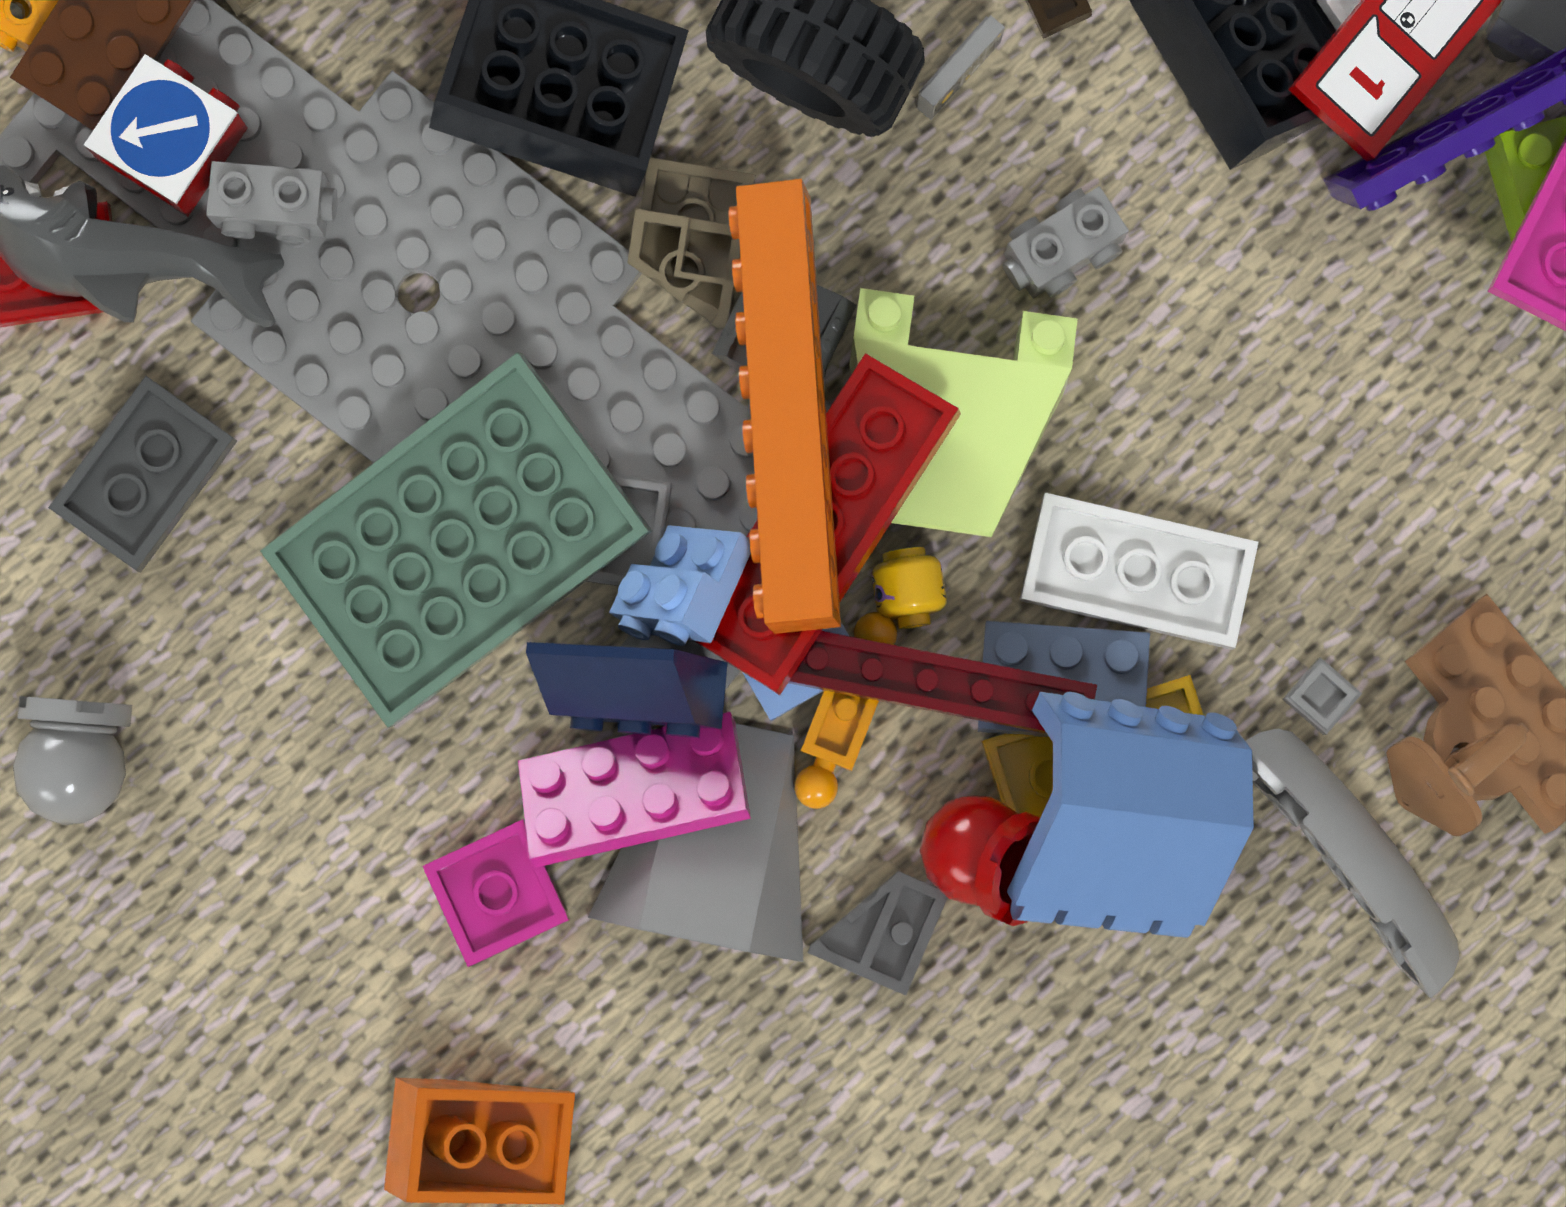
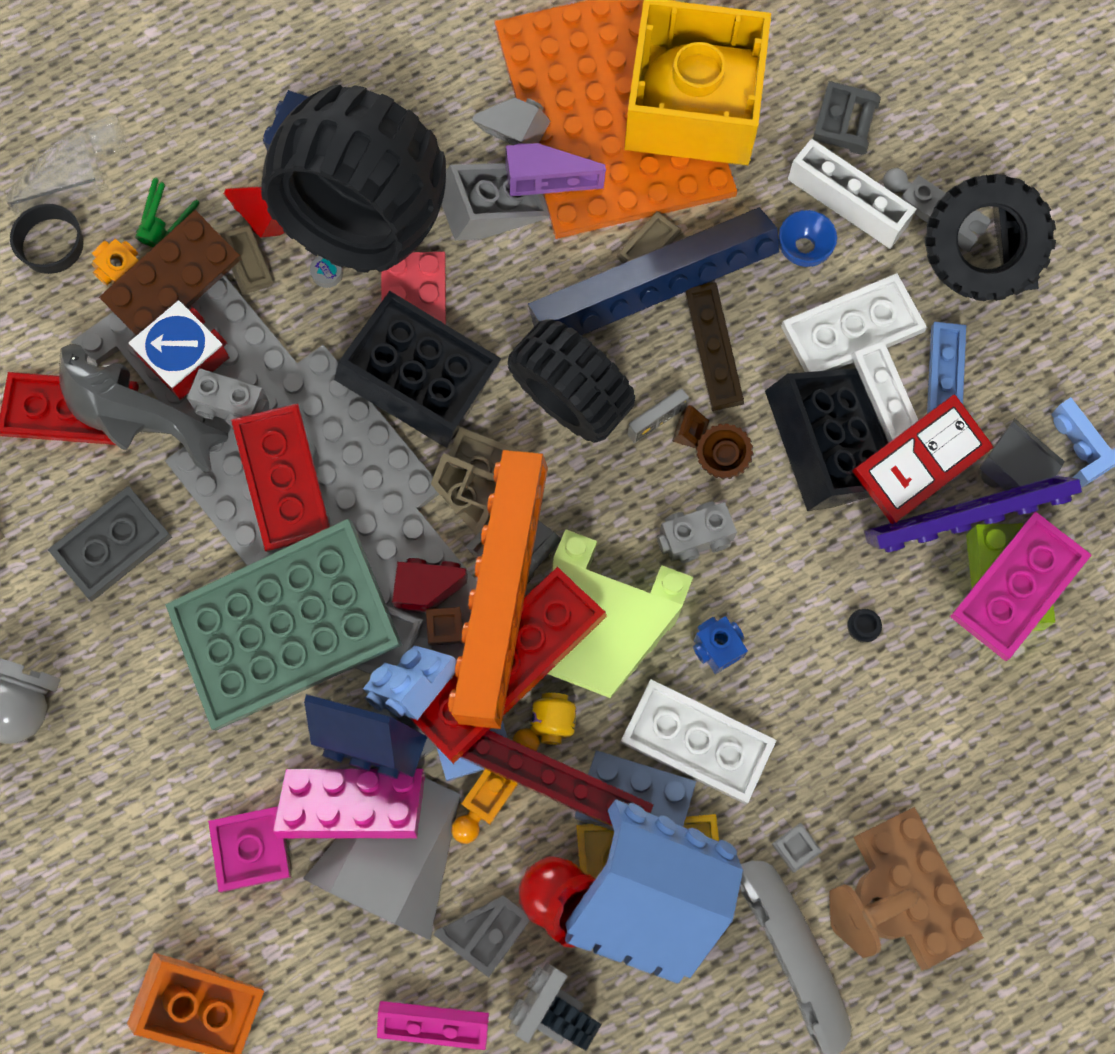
camera: 15 degrees right, 10 degrees down
none -> red tile [231,403,330,552]
none -> dark pink plate [377,1001,489,1050]
none -> dark red slope [392,558,468,612]
none -> reddish brown plate [426,607,463,646]
none -> light grey plate [508,963,602,1051]
none -> reddish brown slope [672,405,709,448]
none -> blue brick [693,616,748,675]
none -> reddish brown hat [696,423,754,479]
none -> black plate [847,609,882,643]

